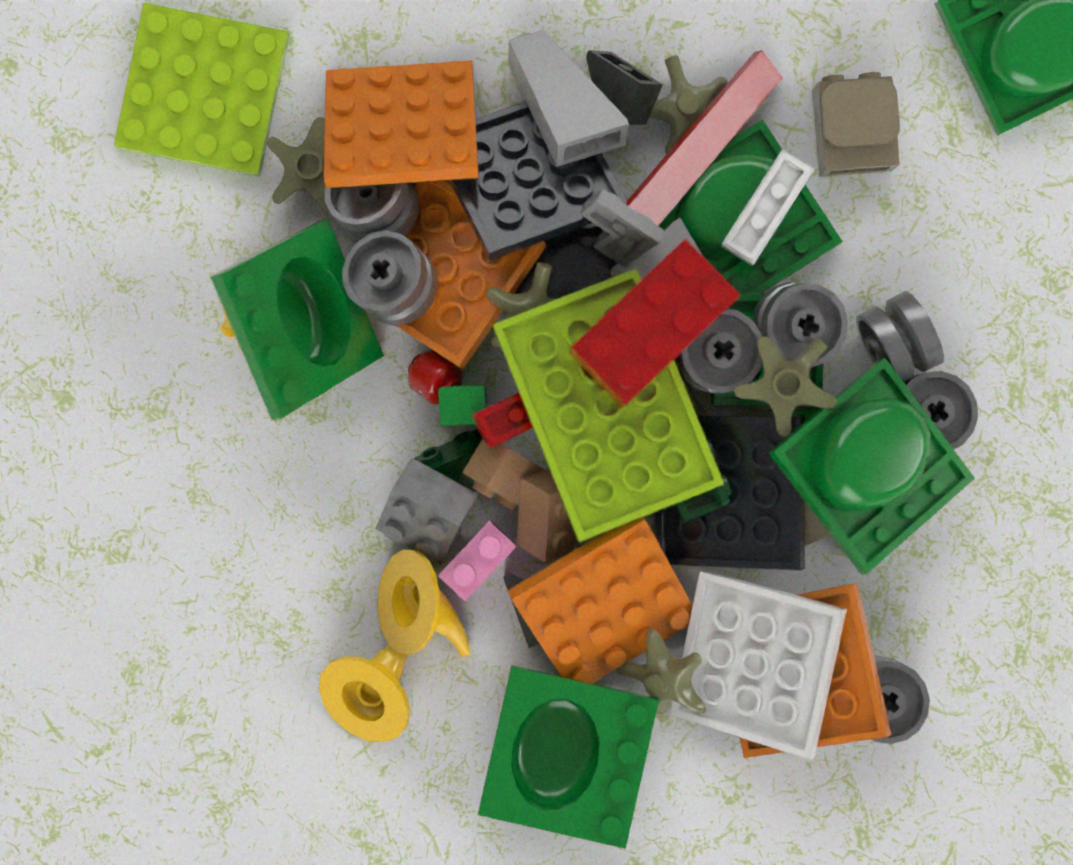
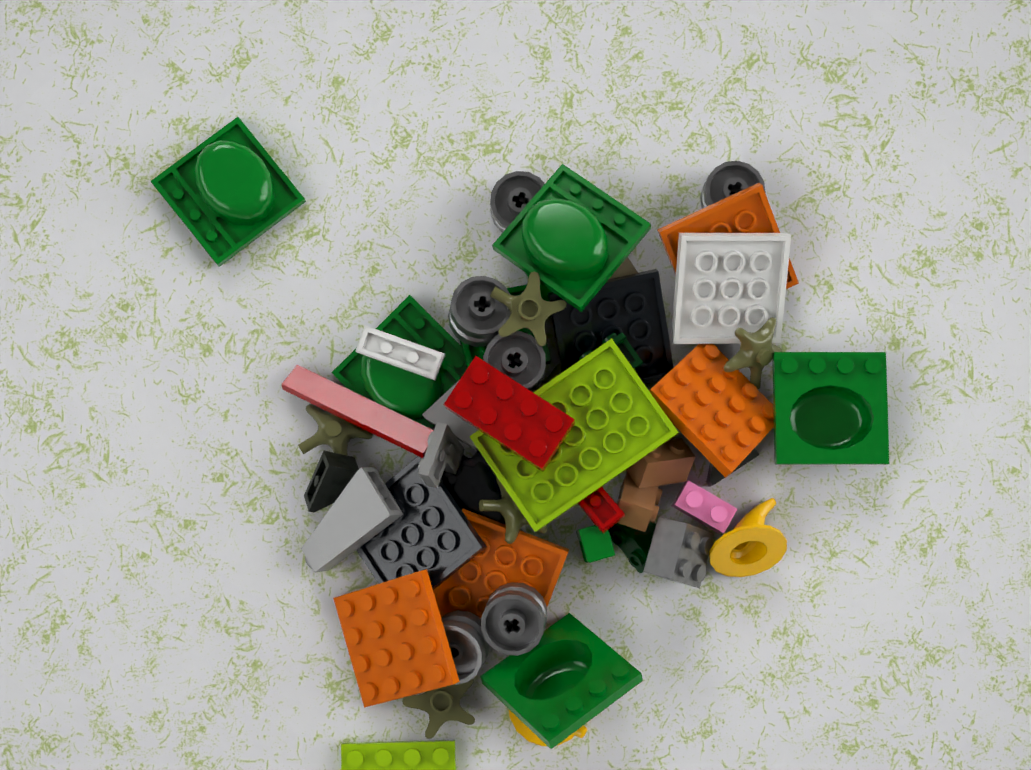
camera: 105 degrees left, 5 degrees down
yellow piece [319,644,411,742] -> none
red head [408,350,463,405] -> none
dark tan brick [812,72,900,177] -> none
flat silver wheel [856,291,944,383] -> none

